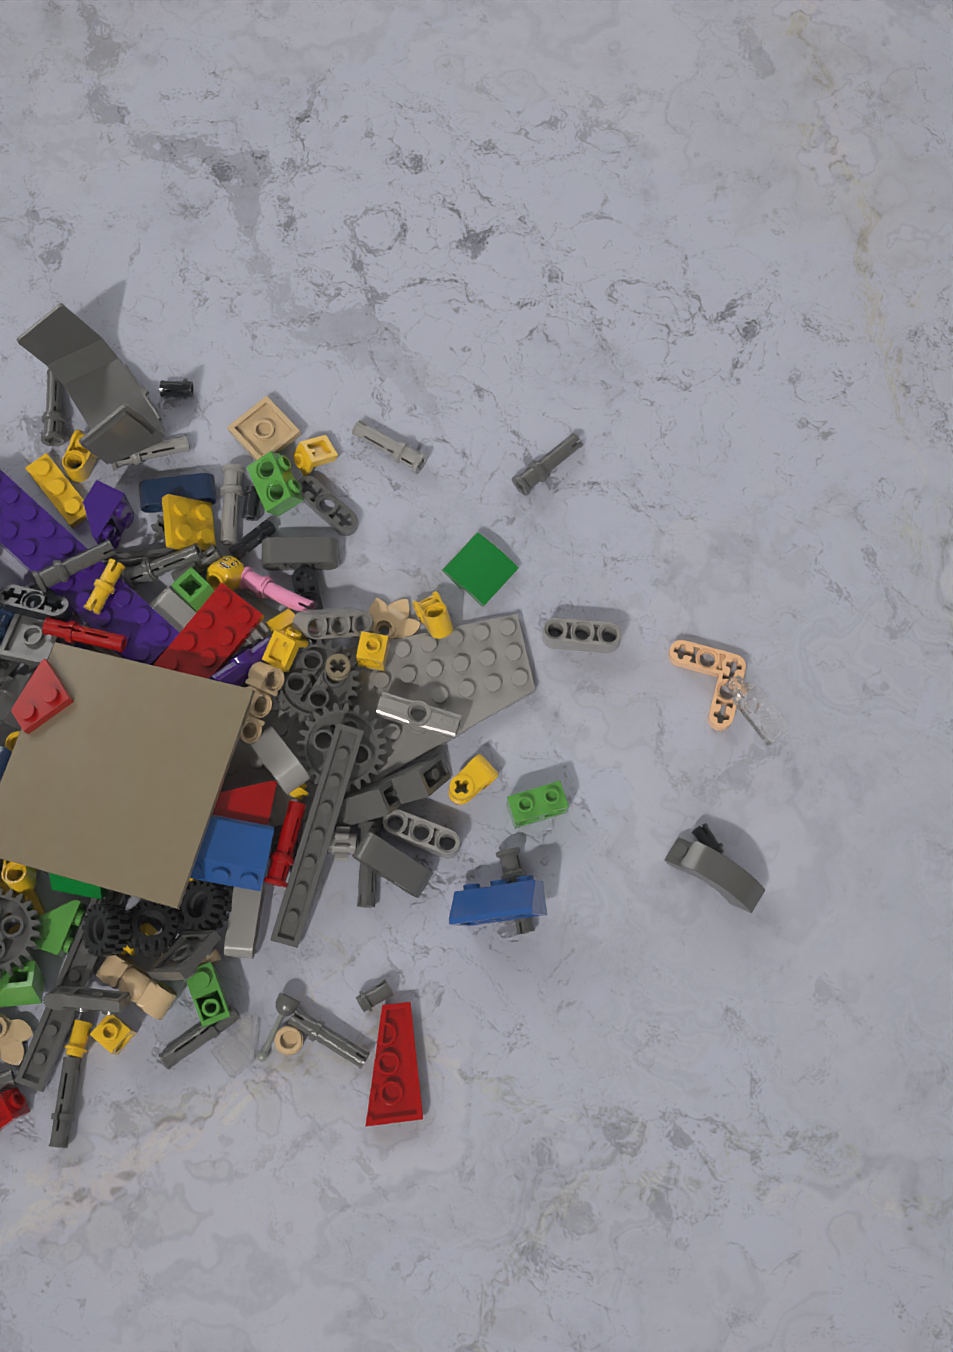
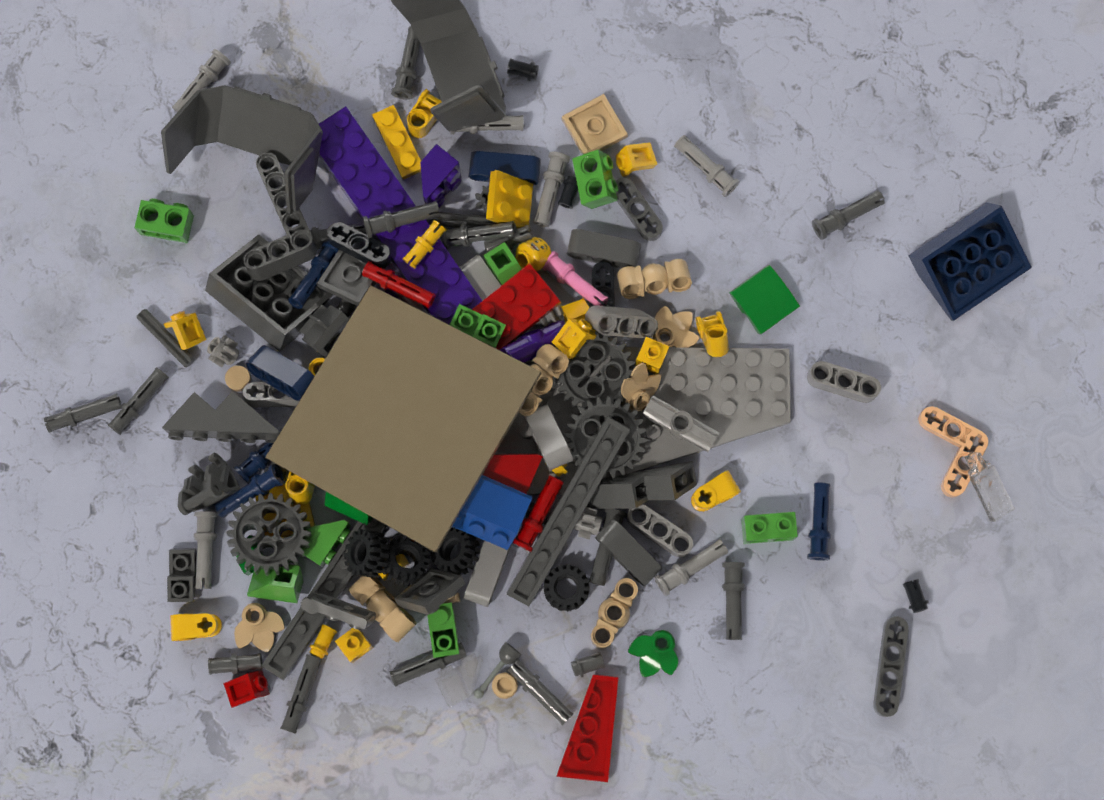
camera: 15 degrees right, 5 degrees up
red wing [11,658,74,734] -> none
black axle [229,519,276,560] -> none
dark tan bush [325,654,351,681] -> none
blue slope [449,875,547,927] -> none
dark grey arch [664,837,765,913] -> none
none -> bright green slope [450,304,506,348]
none -> black tyre [544,564,590,612]
none -> tan piece [591,578,638,649]
none -> tan piece [617,259,692,299]
none -> tan plate [621,363,662,411]
none -> green plate [628,630,678,677]
none -> light grey pin [654,539,728,596]
none -> dark blue pin [807,482,831,561]
none -> dark grey beam [873,616,909,717]
none -> dark blue slope [908,202,1032,321]

